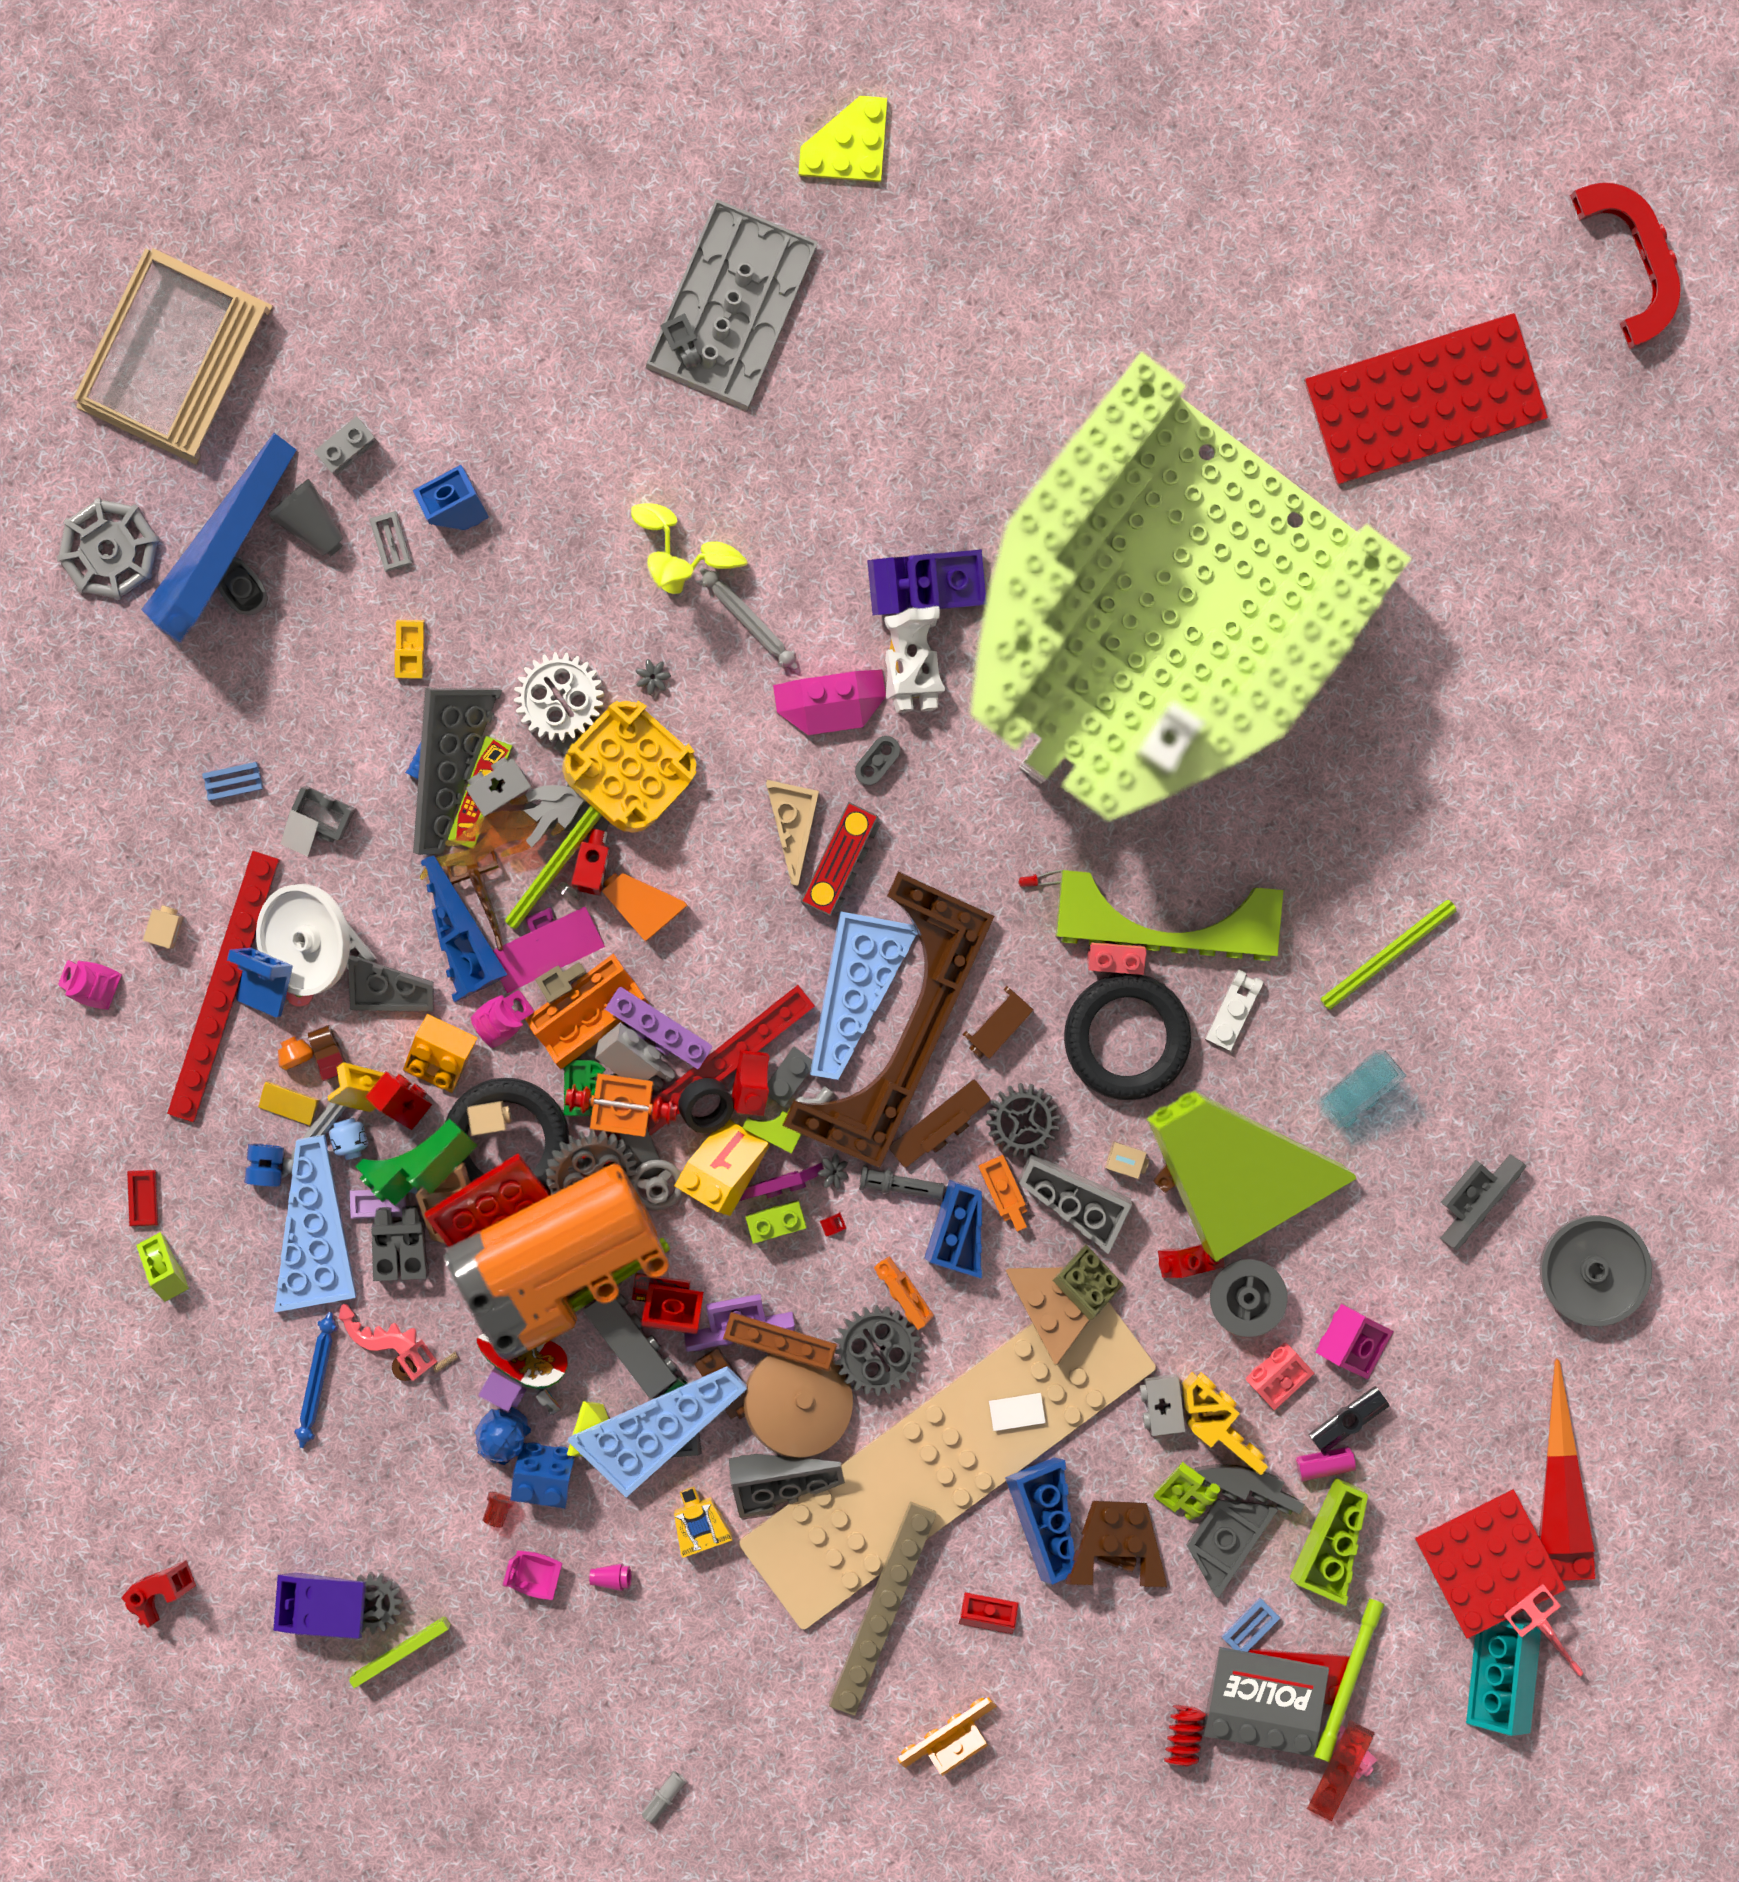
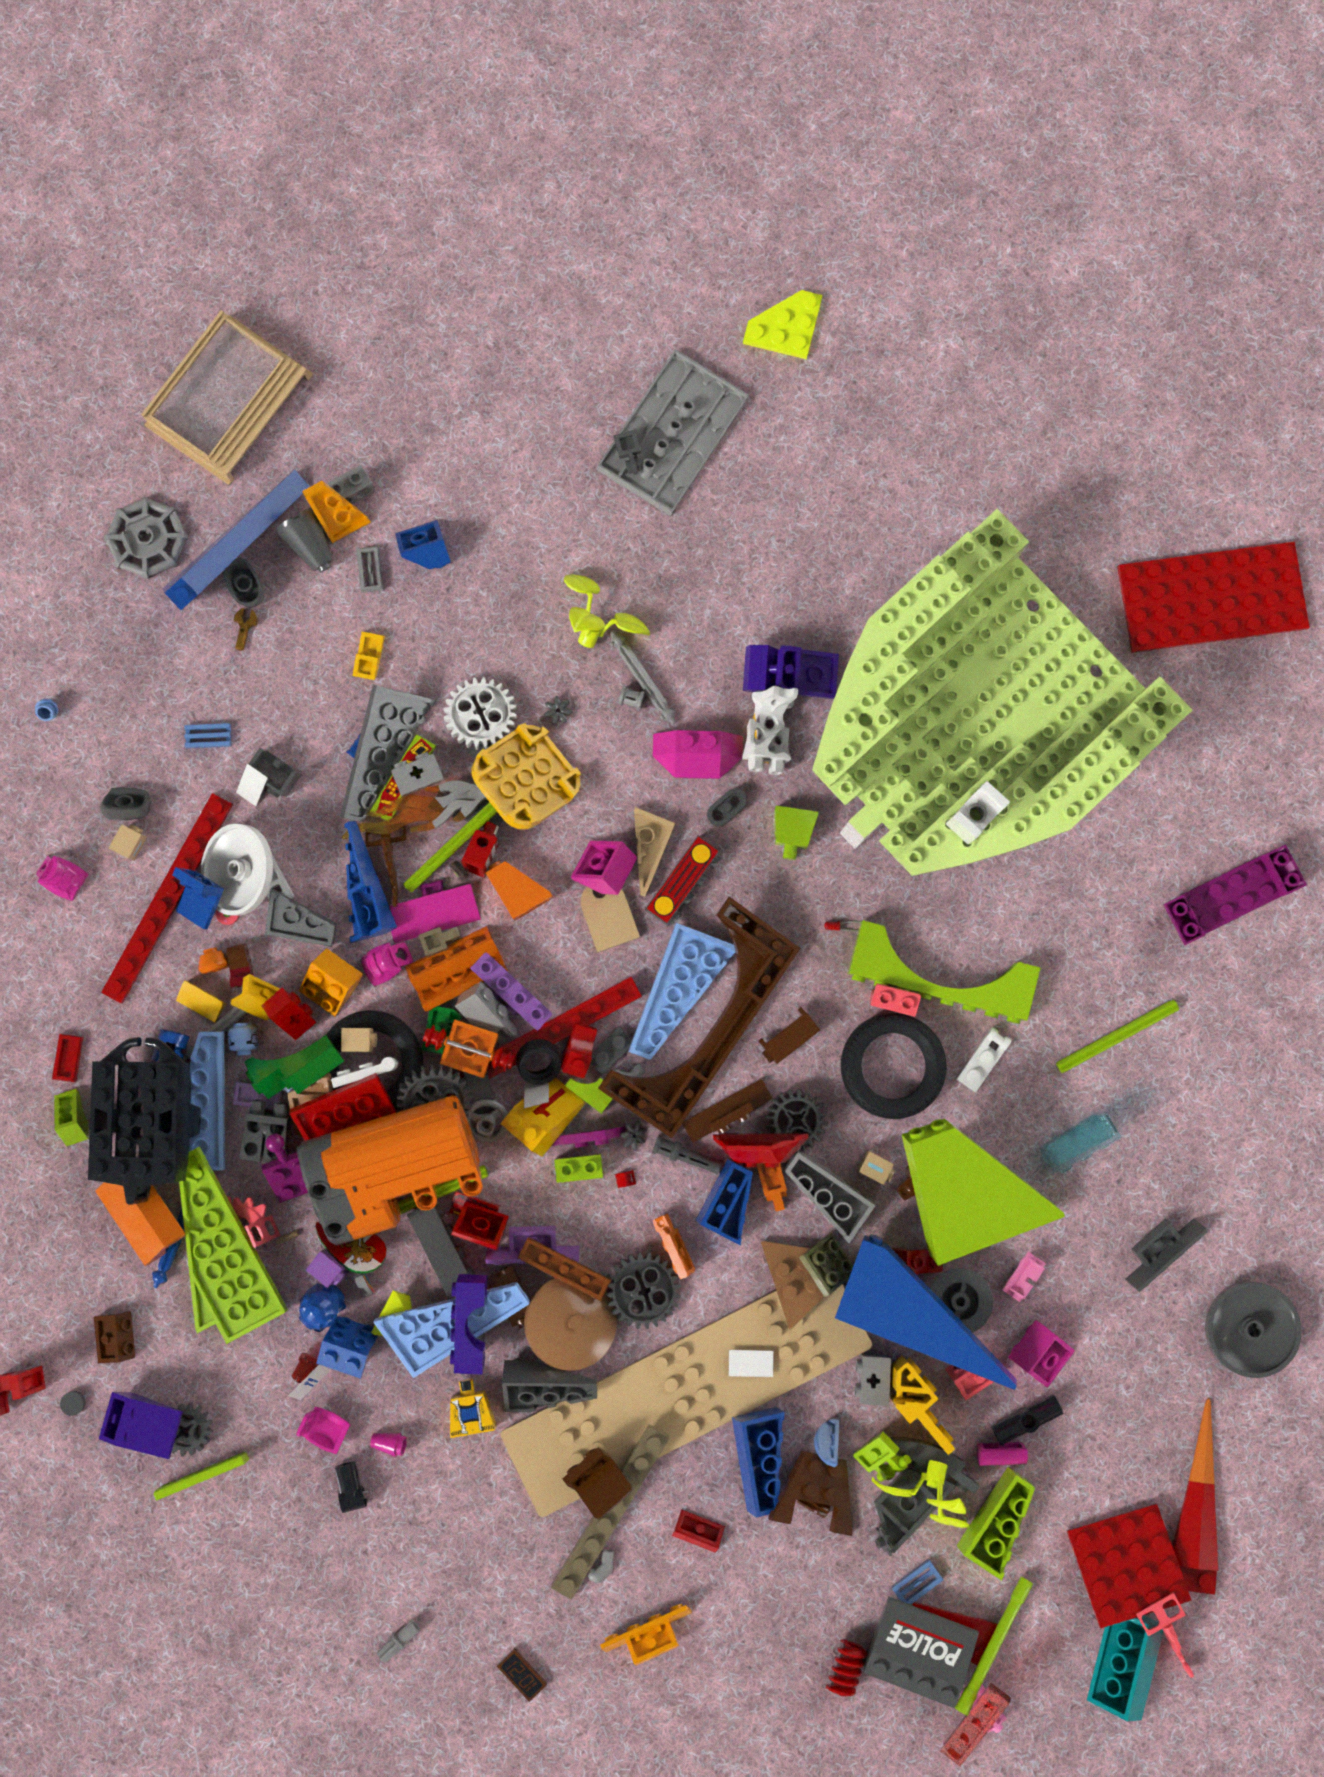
camera: 10 degrees right, 5 degrees down
none -> medium blue plate [35,698,58,721]
none -> dark grey tile [60,1391,86,1416]
none -> black piece [88,1037,201,1205]
none -> reddish brown bracket [94,1311,135,1364]
none -> orange slope [95,1182,186,1267]
none -> dark grey piece [100,787,151,820]
none -> lime wing [179,1146,288,1344]
none -> pearl gold bar [233,608,258,651]
none -> magenta plate [262,1134,308,1203]
none -> white sticker [288,1365,331,1400]
none -> light orange wing [302,481,371,543]
none -> white plate [331,1057,398,1088]
none -> black piece [335,1461,367,1513]
none -> dark purple arch [450,1274,487,1375]
none -> tile [497,1648,547,1702]
none -> white sticker [524,1082,549,1108]
none -> reddish brown bracket [562,1447,633,1519]
none -> dark pink slope [571,841,637,895]
none -> tan tile [581,887,640,953]
none -> light grey arm [588,1549,614,1583]
none -> light grey bush [618,685,645,711]
none -> red wedge [713,1133,808,1168]
none -> lime torso [774,805,818,860]
none -> medium blue tile [814,1419,840,1467]
none -> blue slope [835,1234,1017,1390]
none -> neon yellow plant [871,1460,969,1528]
none -> dark grey plant [875,1526,893,1556]
none -> bright pink hinge [1003,1252,1046,1302]
none -> magenta slope [1163,844,1307,945]

